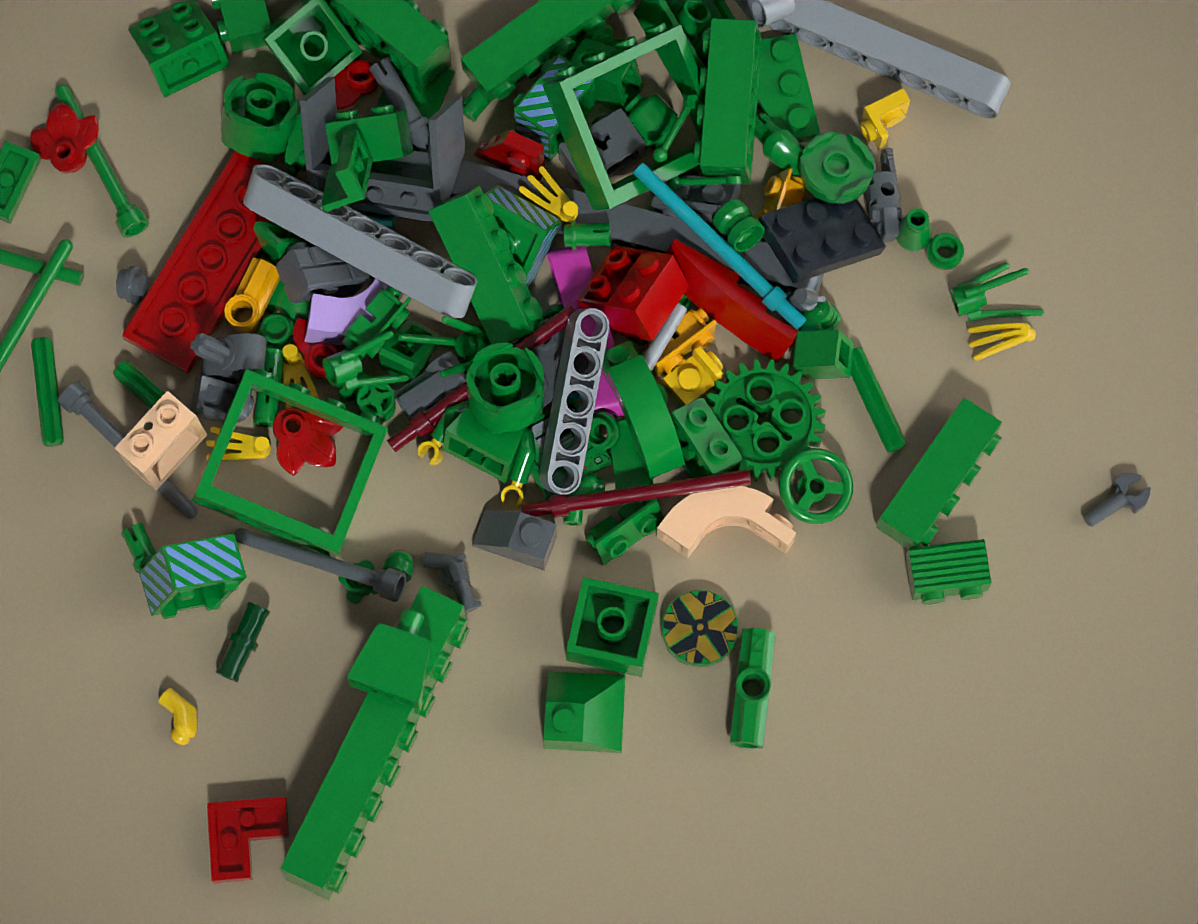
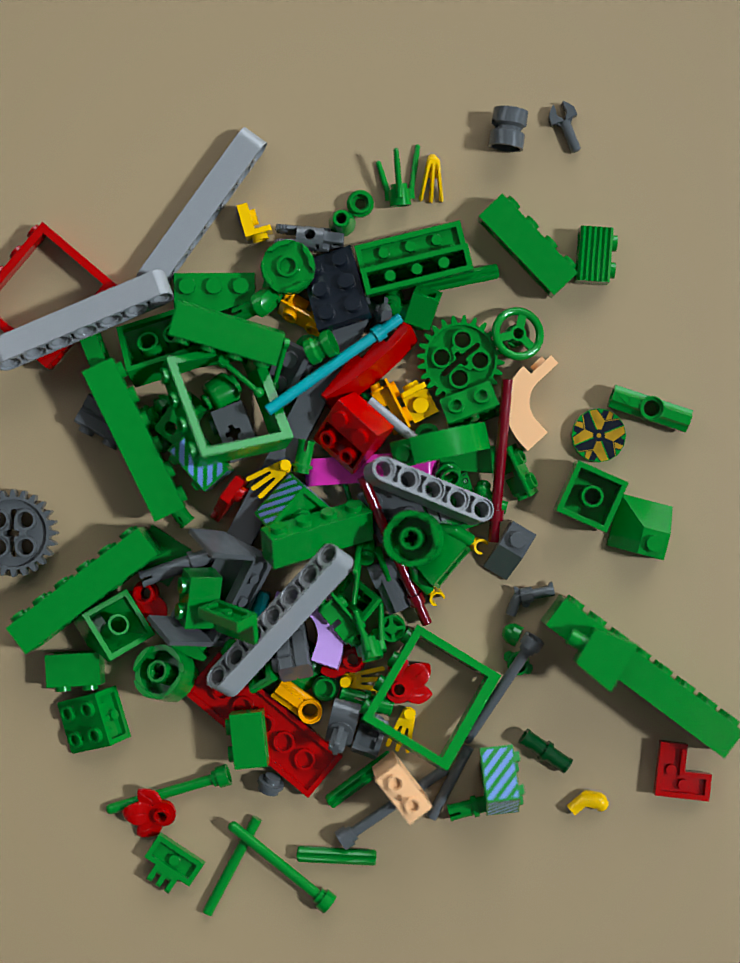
camera: 80 degrees left, 15 degrees up
none -> green brick [225,708,270,770]
none -> green brick [354,220,474,298]
none -> dark grey bar [426,744,474,821]
none -> dark grey wheel [488,105,528,152]

